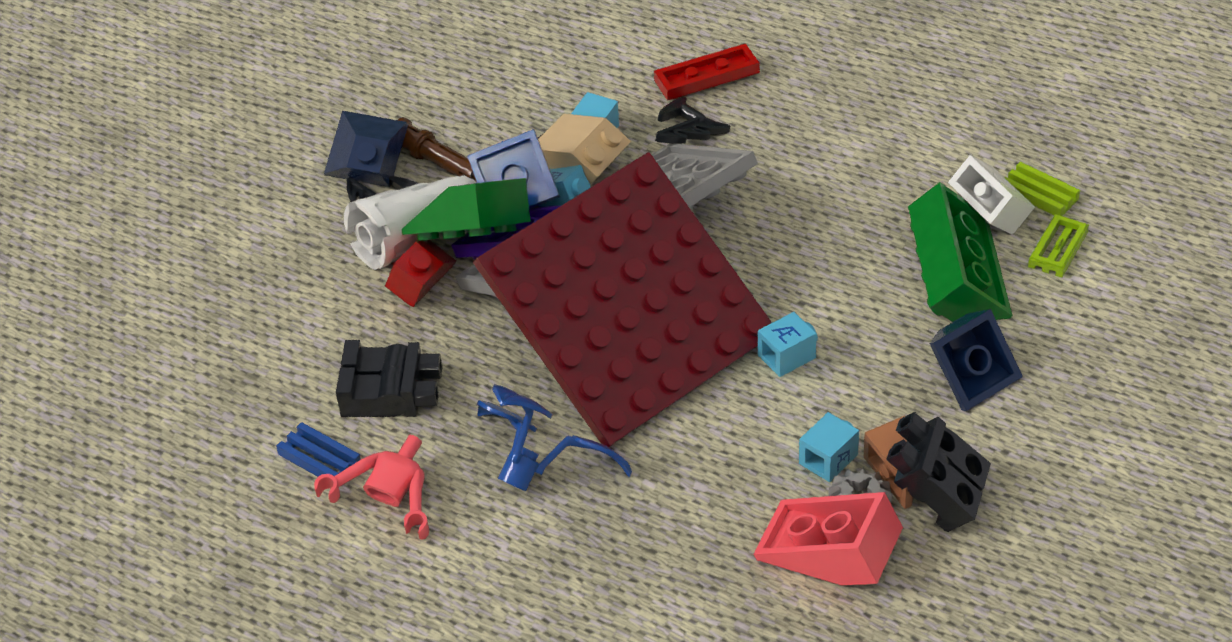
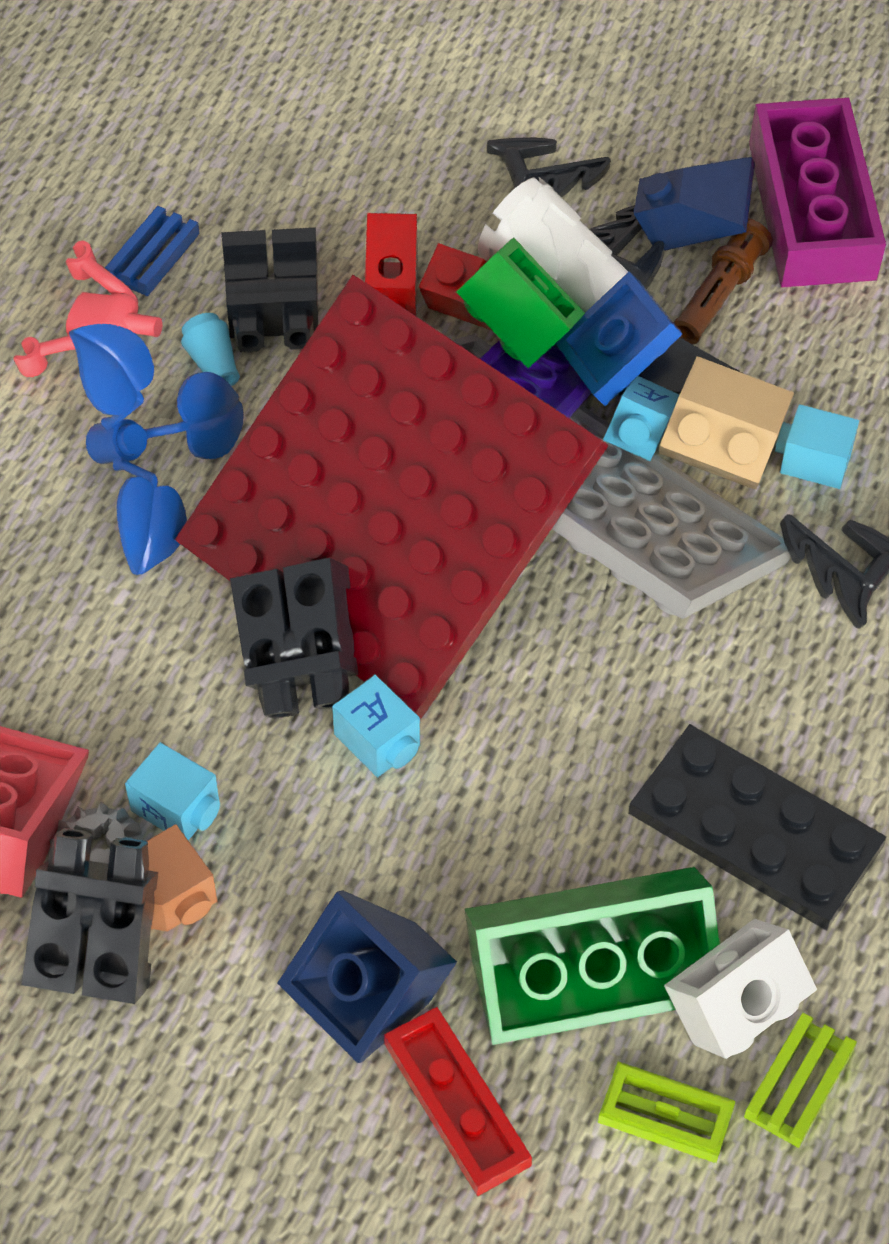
camera: 80 degrees right, 10 degrees up
none -> medium azure cone [181,313,240,386]
none -> black hips [230,558,359,719]
none -> red torso [365,213,418,316]
none -> red plate [384,1007,532,1197]
none -> black piece [486,137,611,198]
none -> black plate [628,724,887,931]
none -> magenta brick [749,97,886,287]

